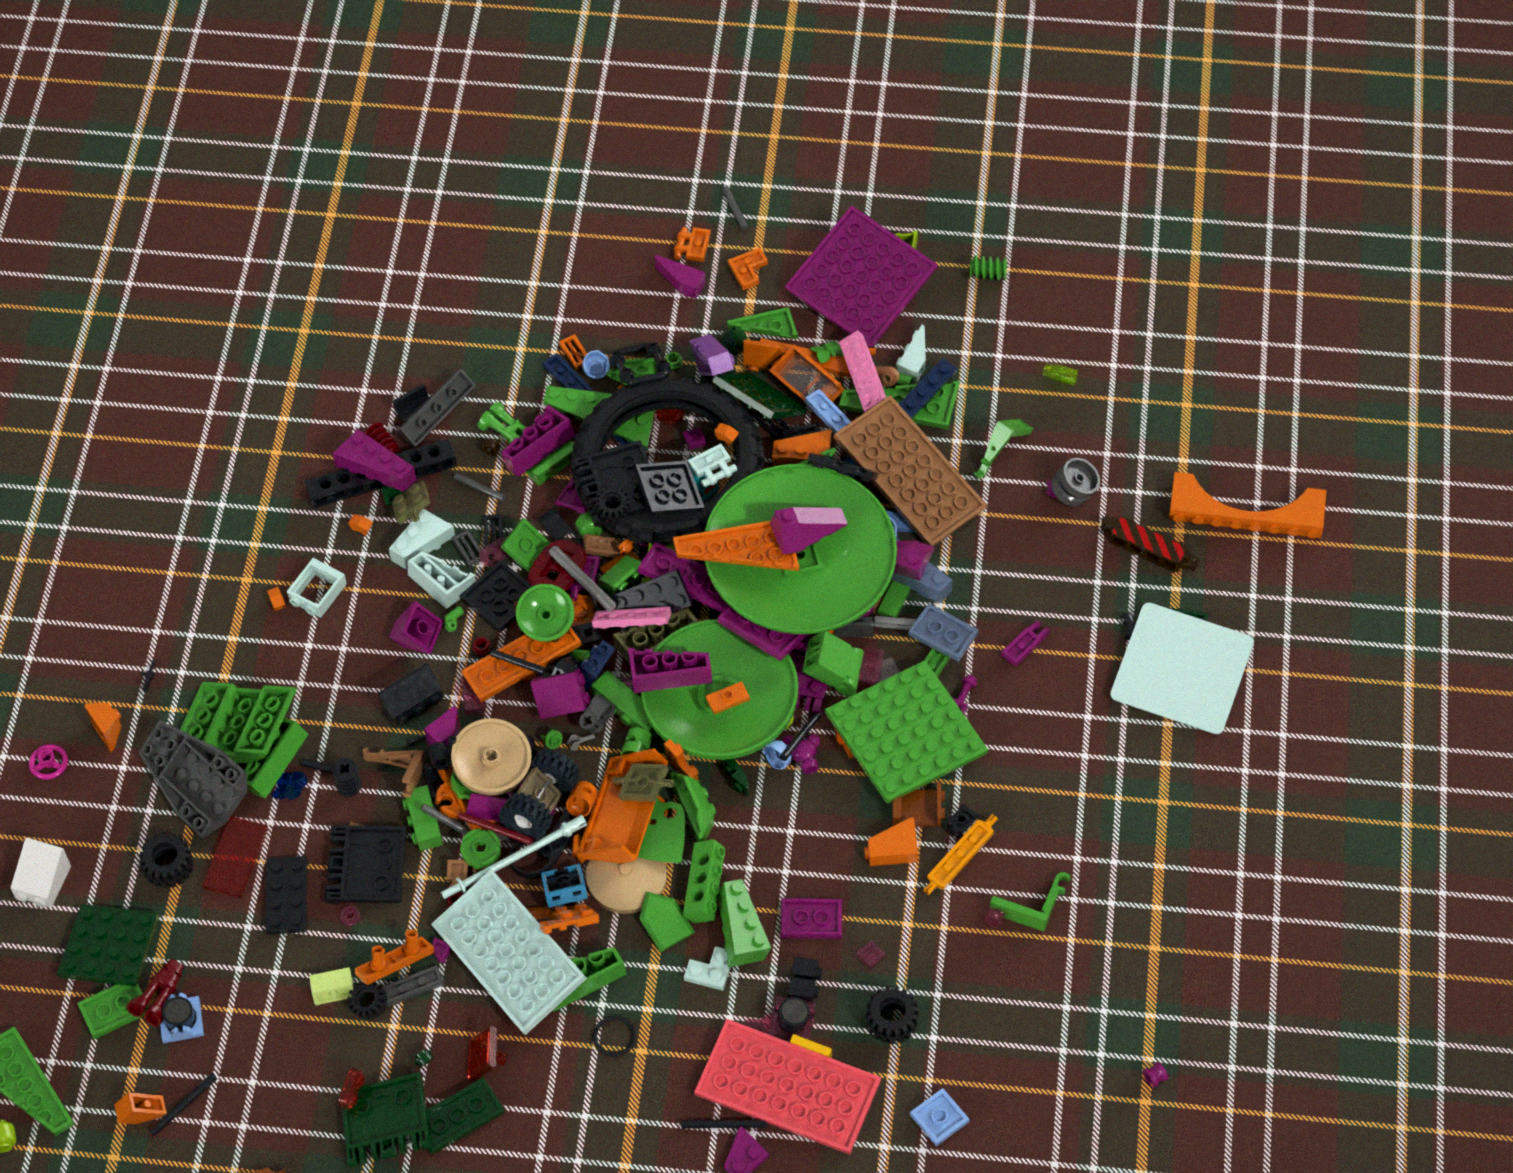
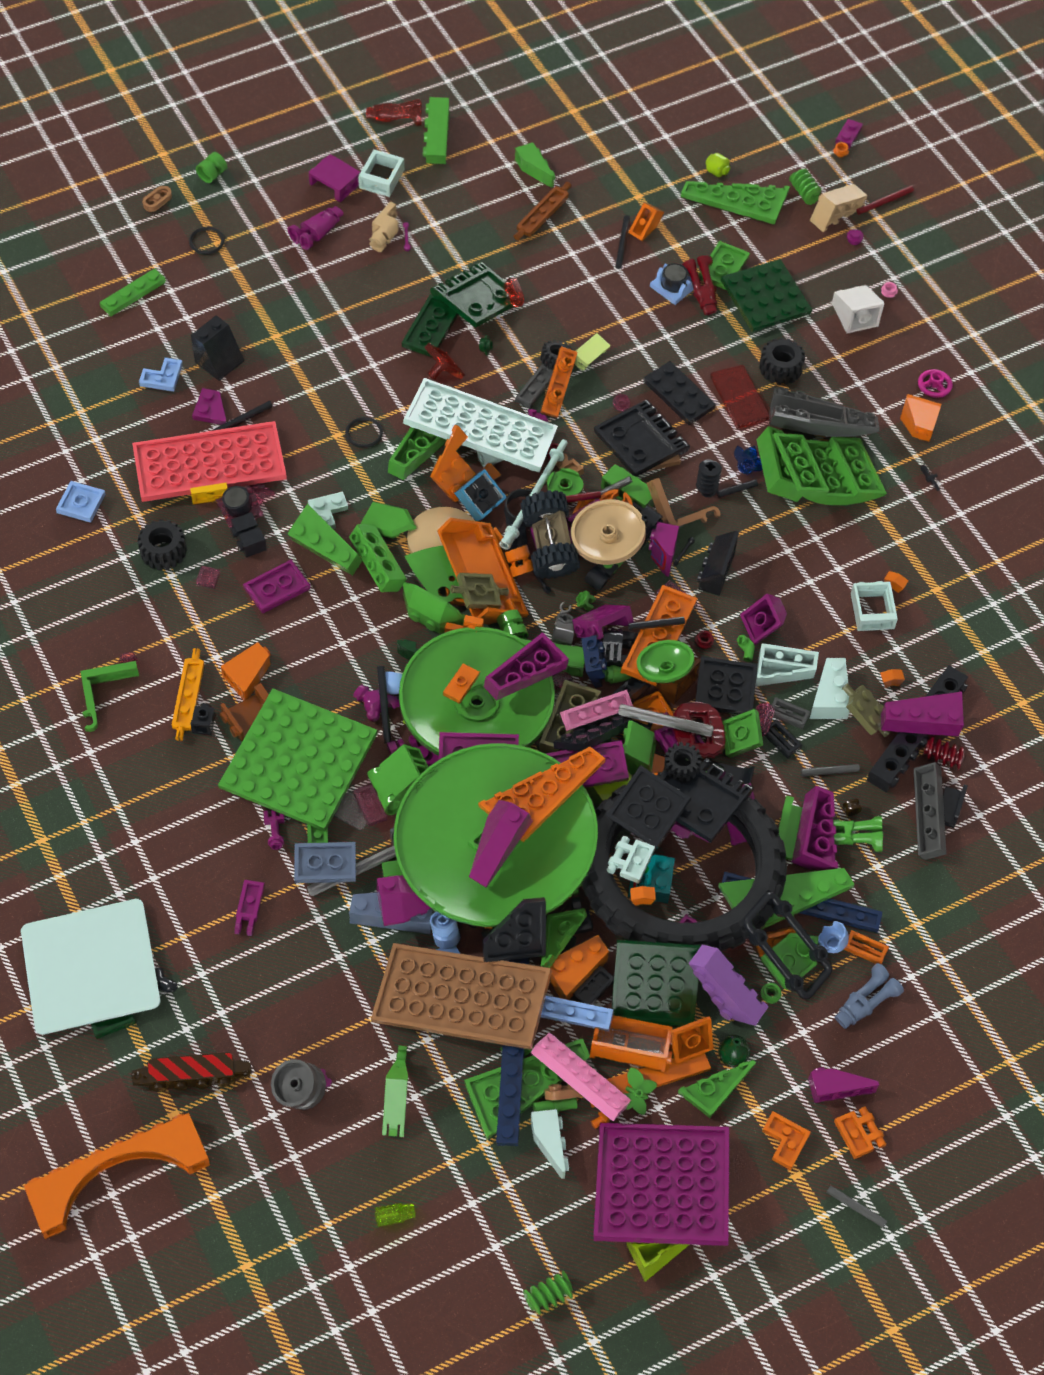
camera: 140 degrees right, 0 degrees up
none -> sand blue piece [834,963,904,1029]

